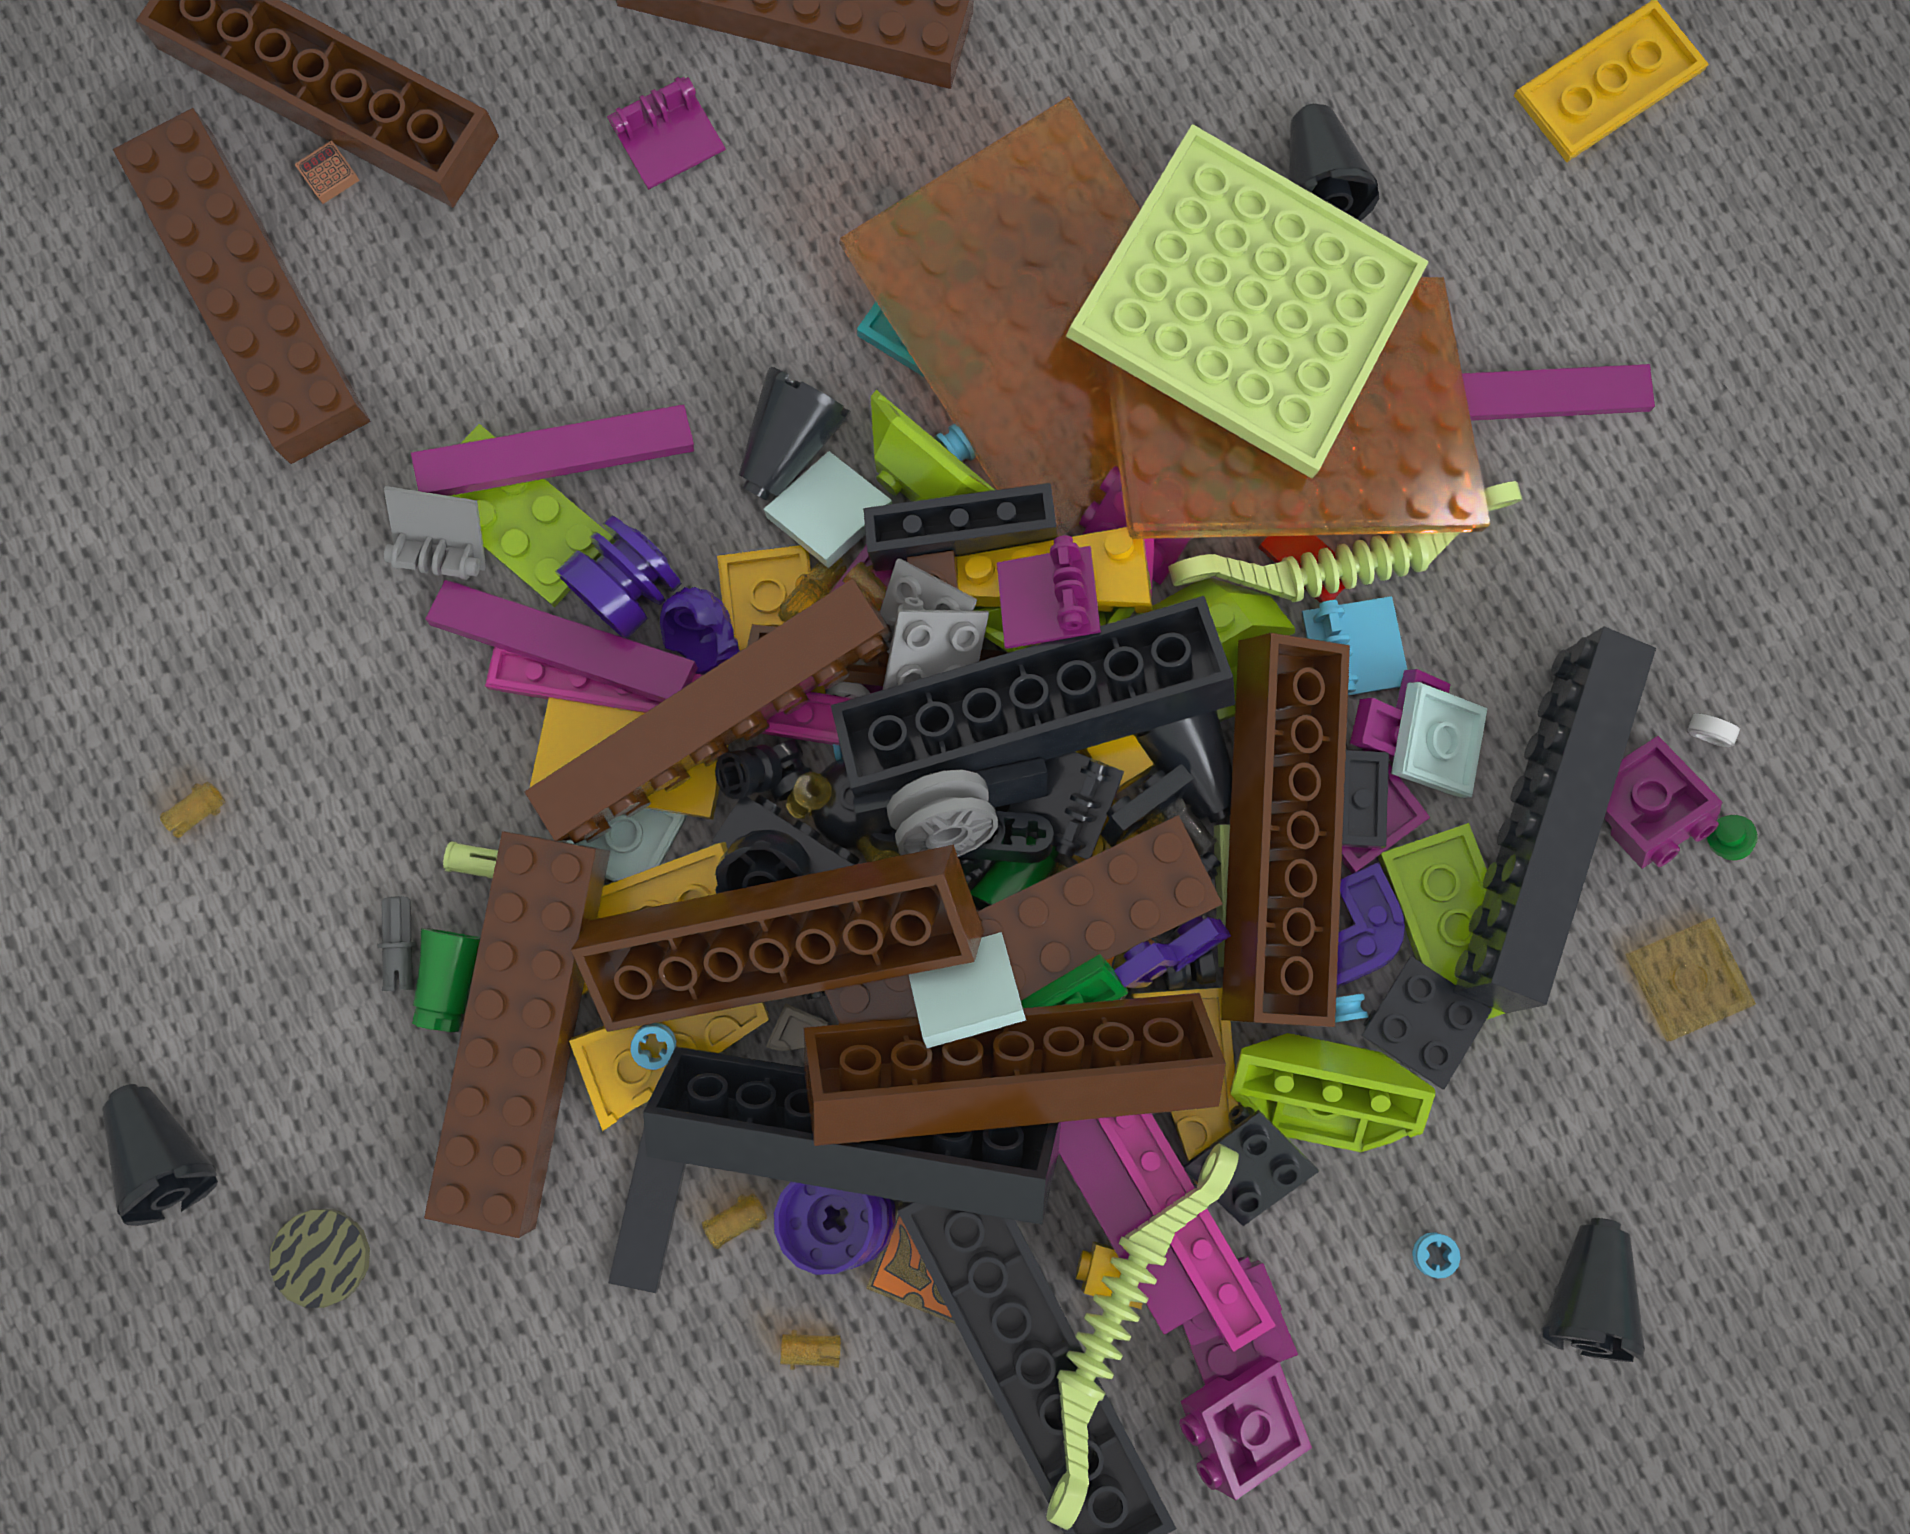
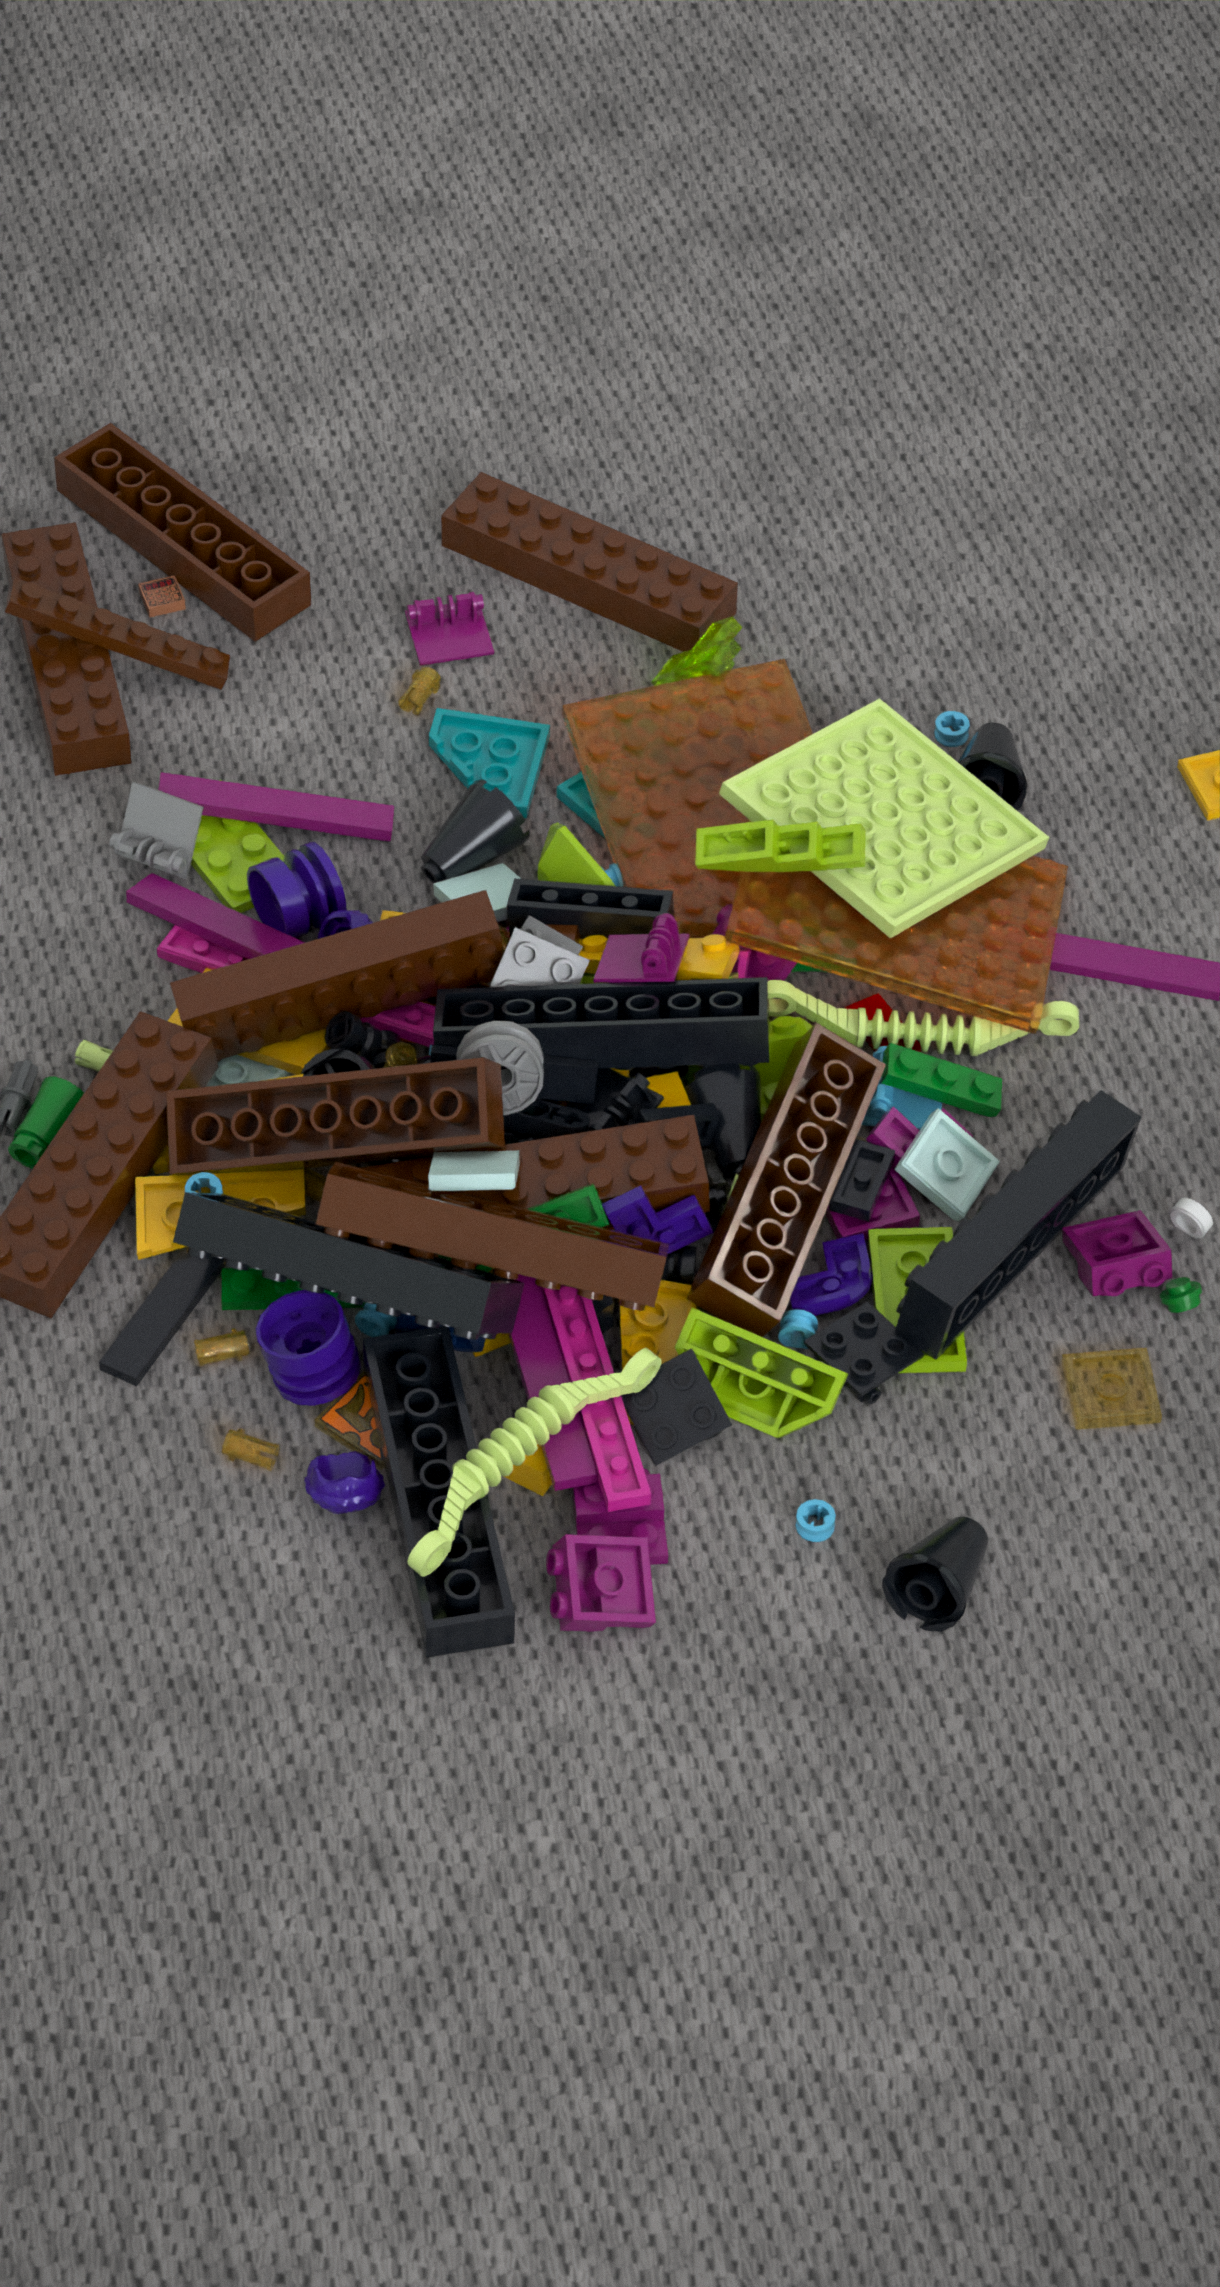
camera: 15 degrees right, 30 degrees down
none -> reddish brown plate [5,577,230,690]
none -> dark purple hair [304,1451,386,1514]
none -> clear yellow pin [398,667,441,715]
none -> teal plate [429,708,550,818]
none -> clear neon green plate [650,616,743,714]
none -> lime slope [695,819,866,872]
none -> green plate [881,1043,1002,1117]
none -> medium azure bush [934,711,970,747]

